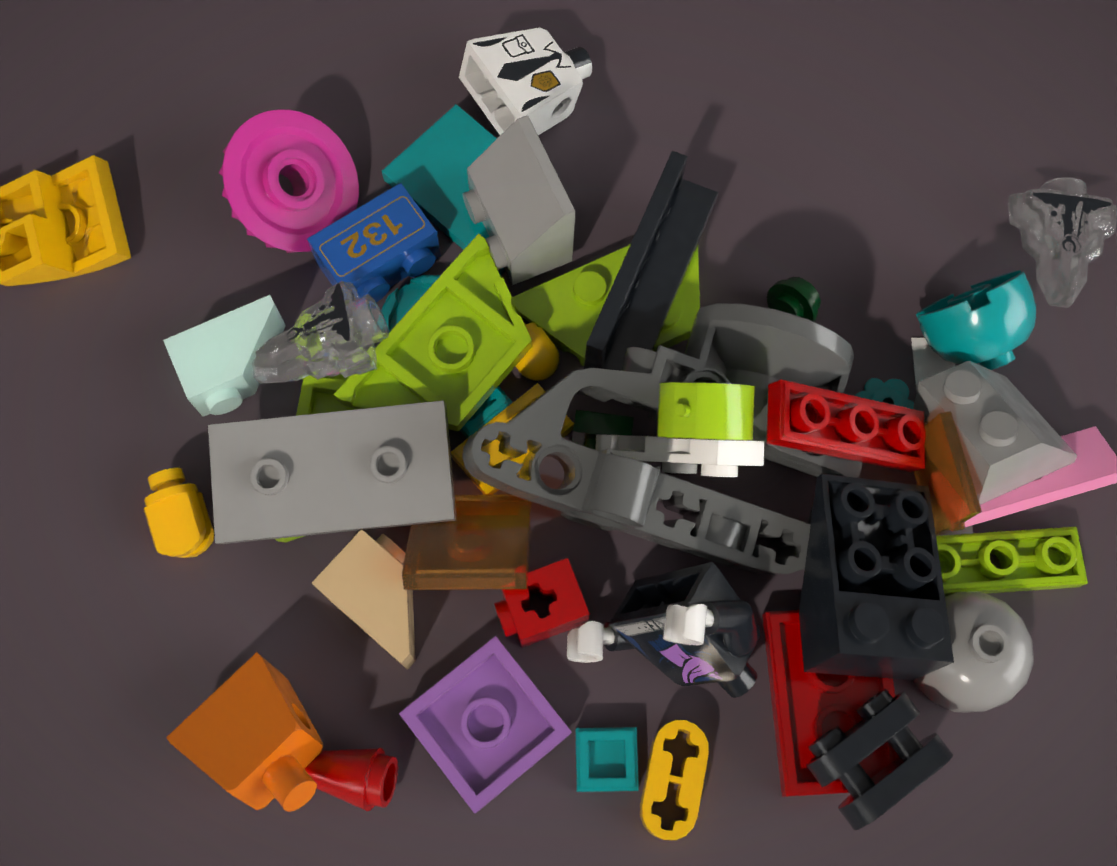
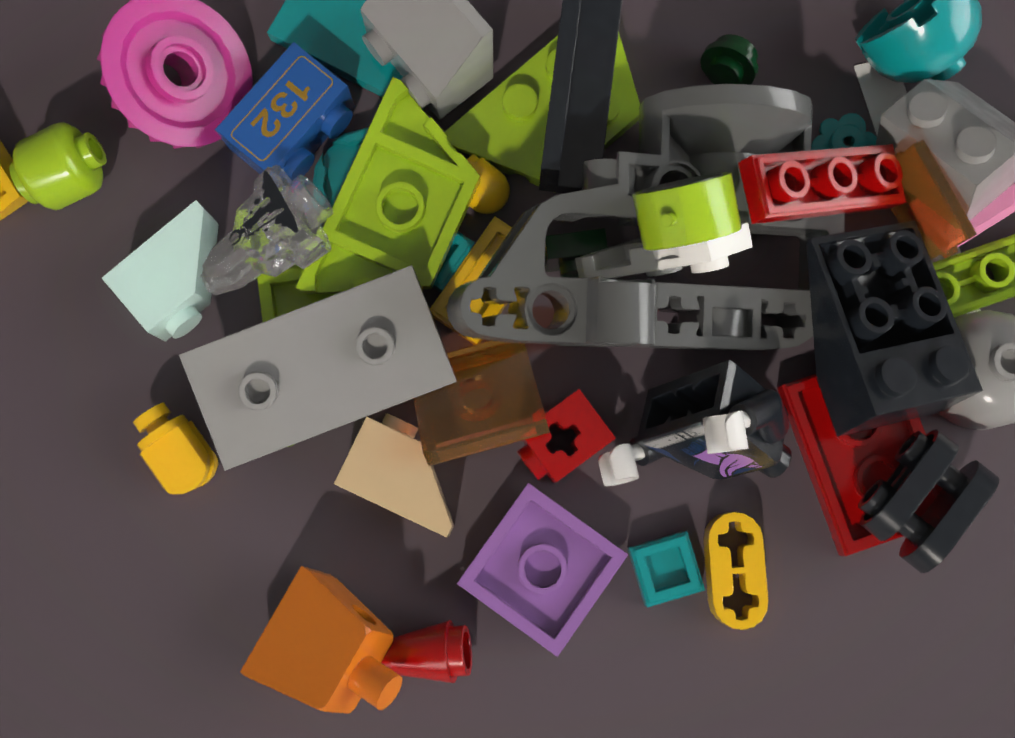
camera: 15 degrees left, 10 degrees up
none -> lime head [9,122,107,210]

